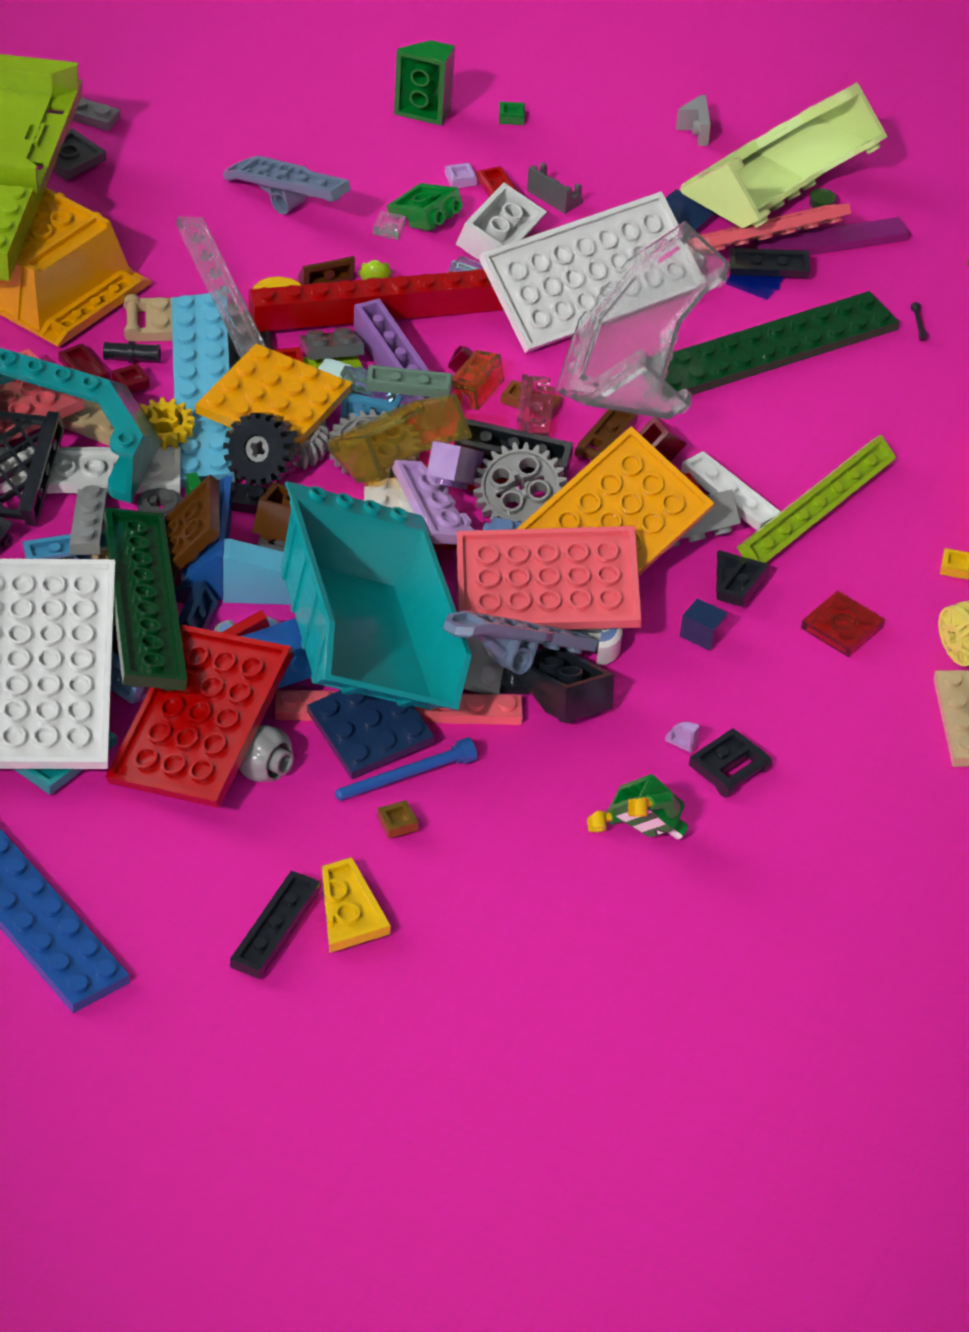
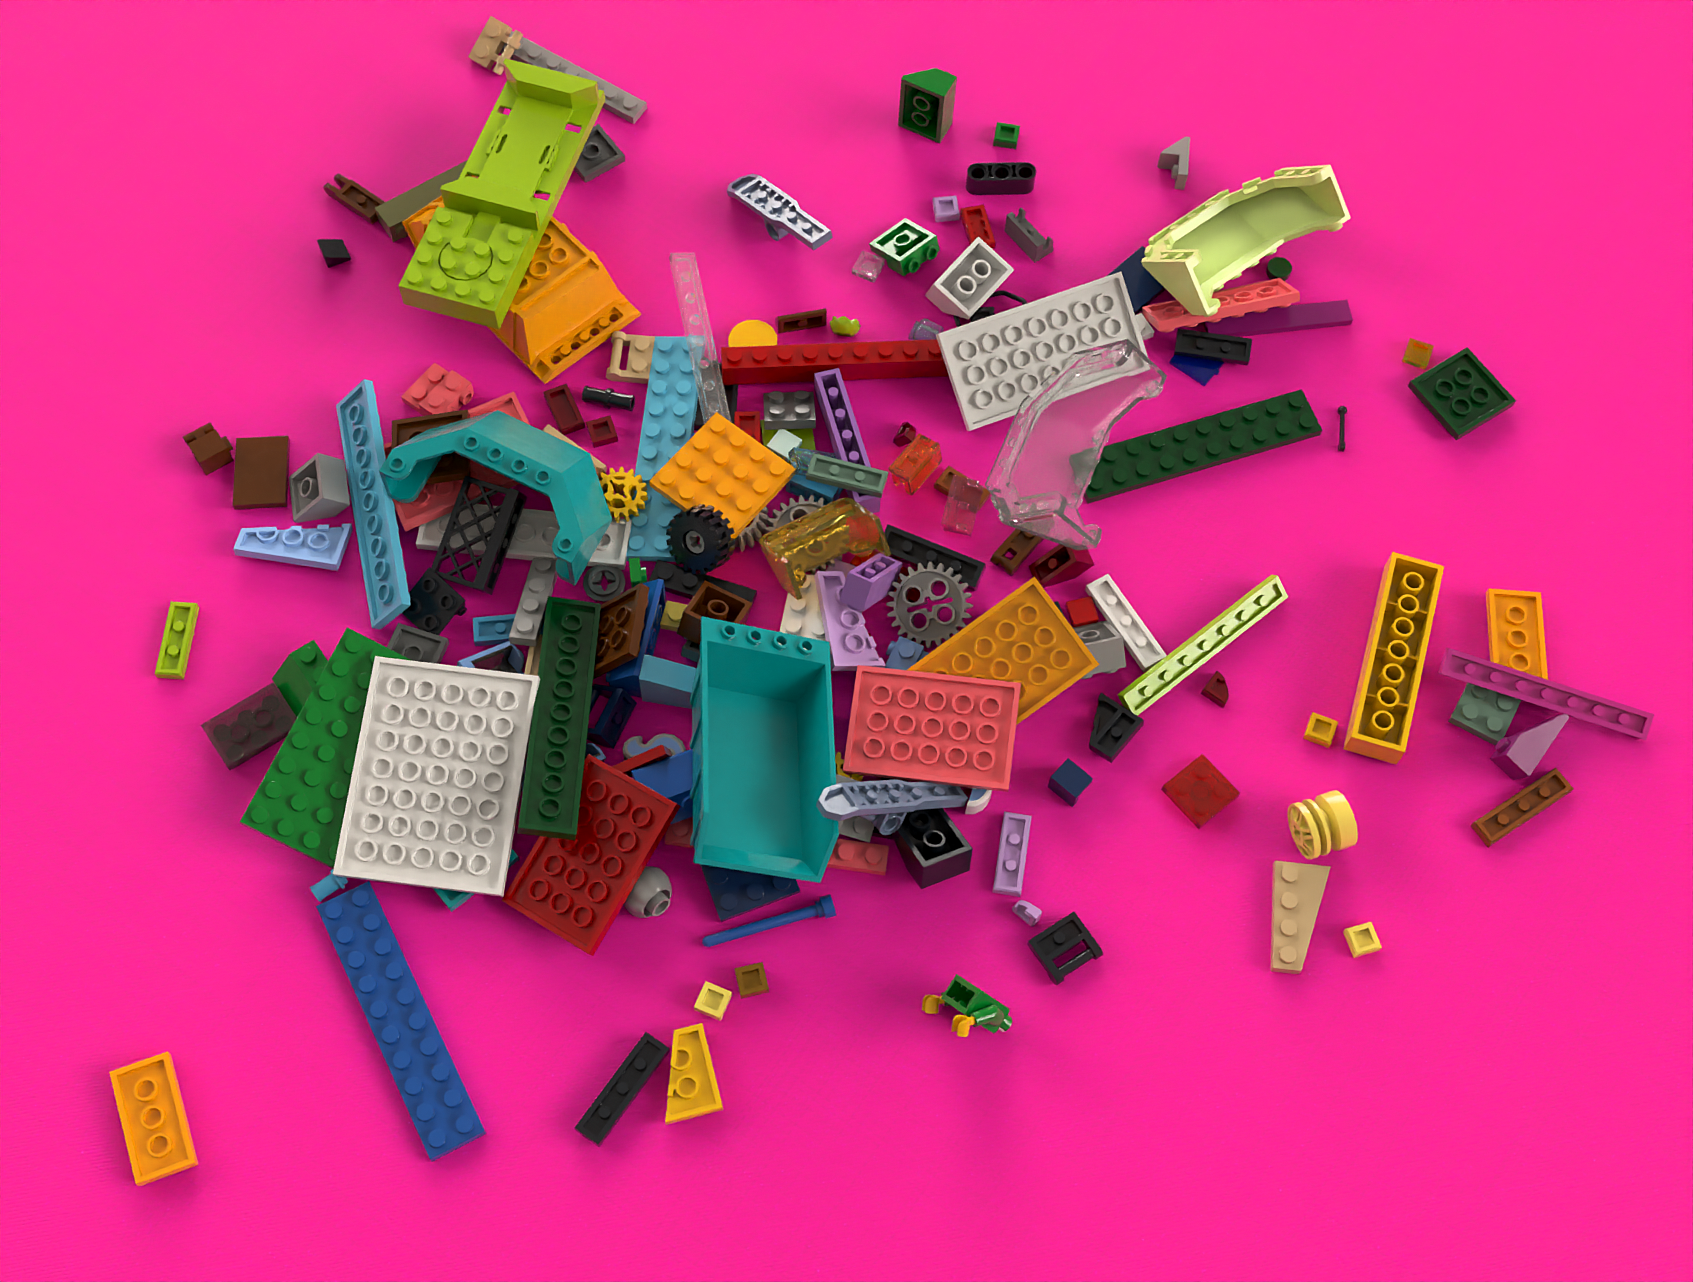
camera: 10 degrees right, 20 degrees up
none -> light yellow plate [660,601,687,632]
none -> light yellow plate [694,981,732,1021]
none -> beam [966,162,1036,195]
none -> lavender tile [993,811,1032,897]
none -> dark red tile [1201,671,1229,708]

